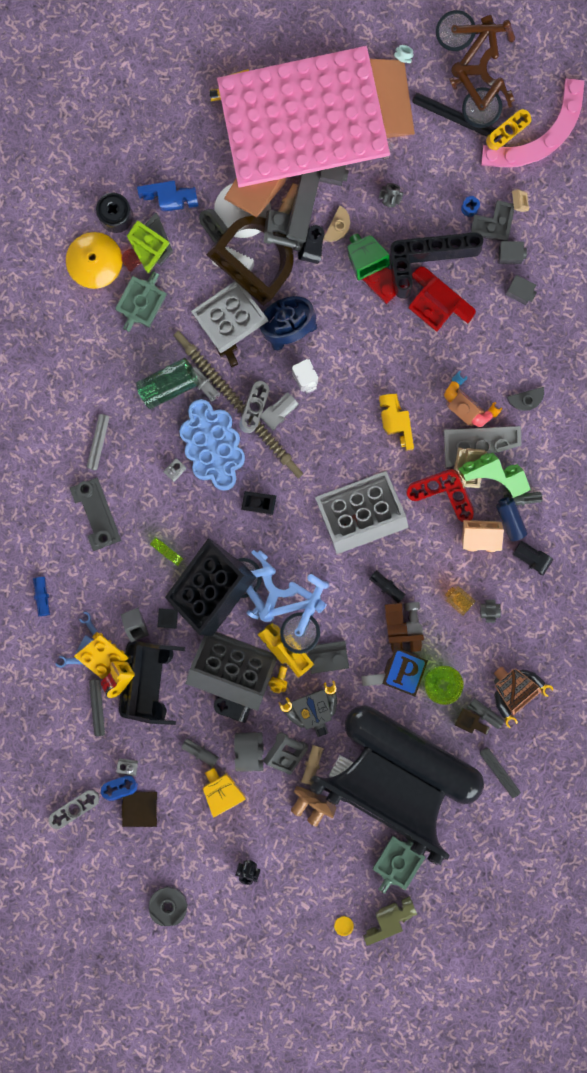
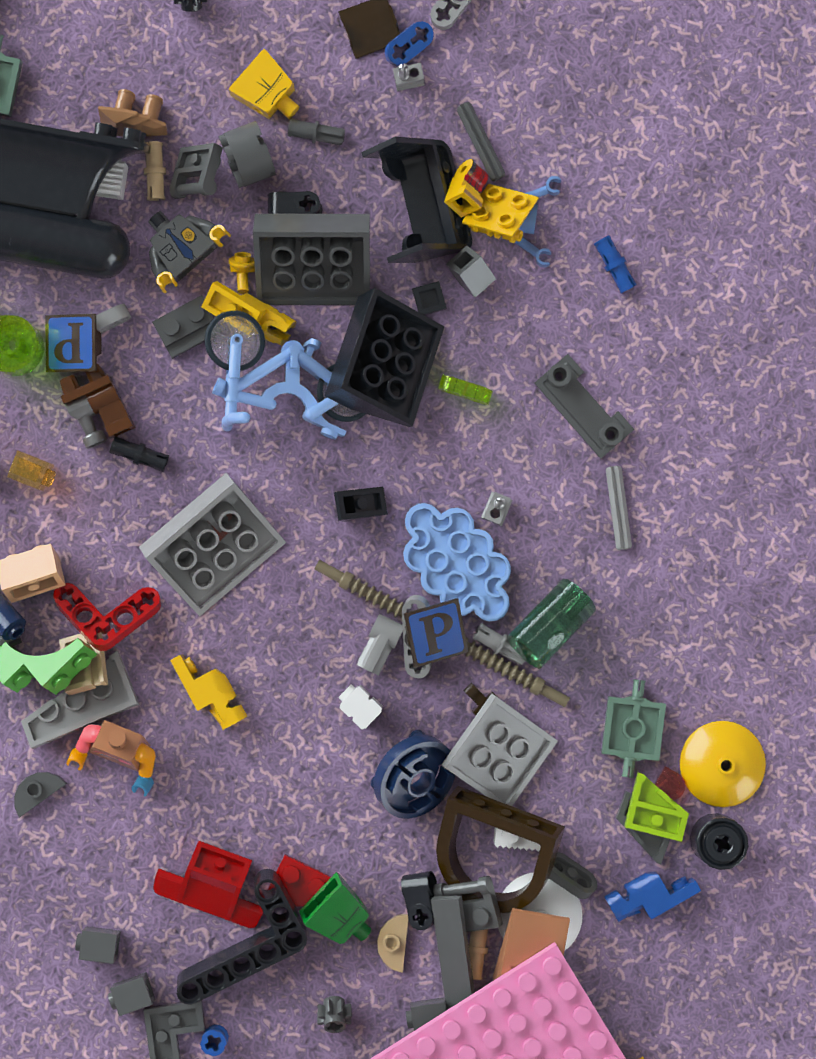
camera: 160 degrees right, 0 degrees up
none -> piece [403,598,468,668]

